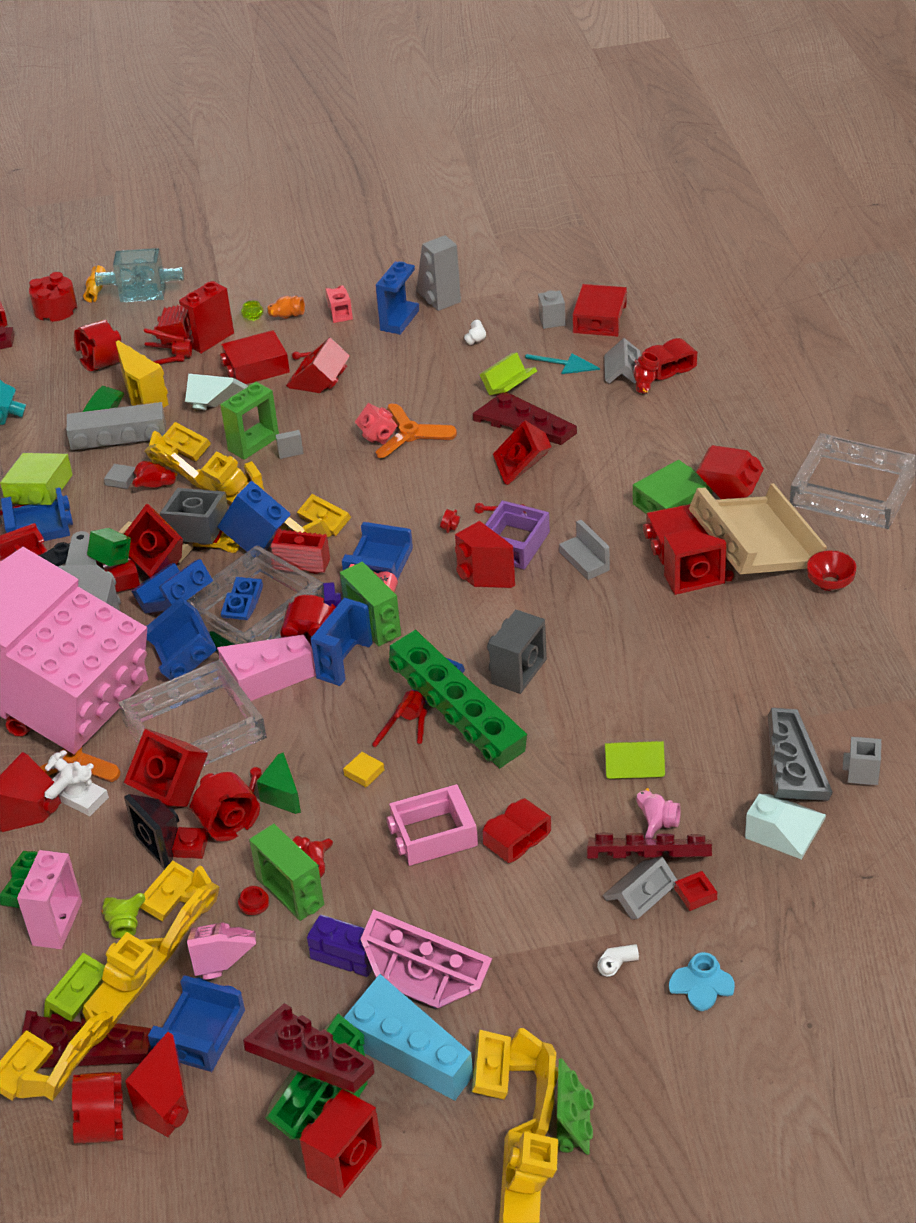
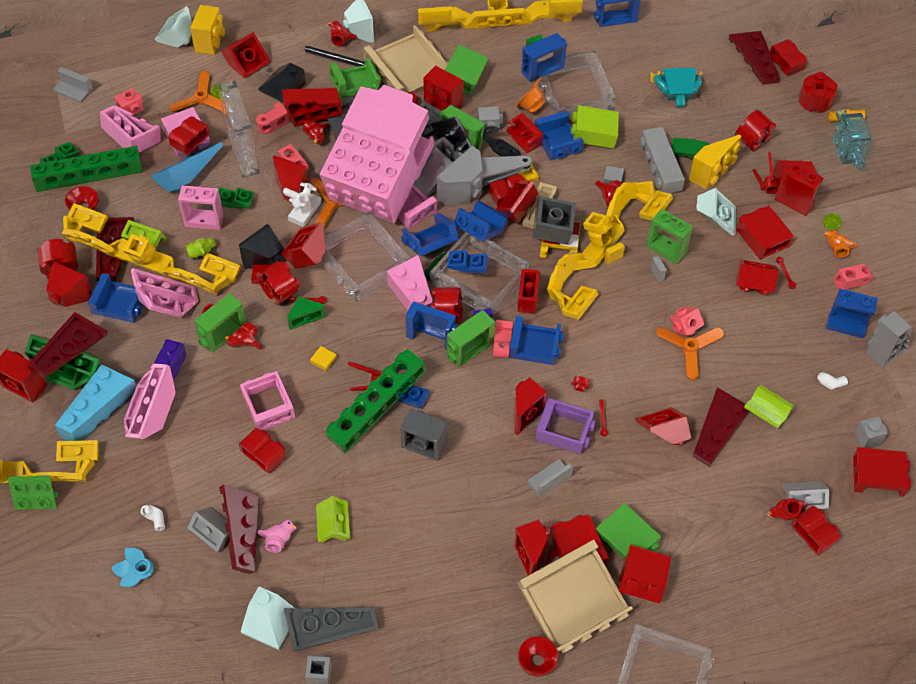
camera: 80 degrees right, 15 degrees up
green panel [87,528,131,566] -> none
blue panel [217,481,291,560] -> none
teal piece [525,353,600,374] -> none
red plate [675,871,718,911] -> none

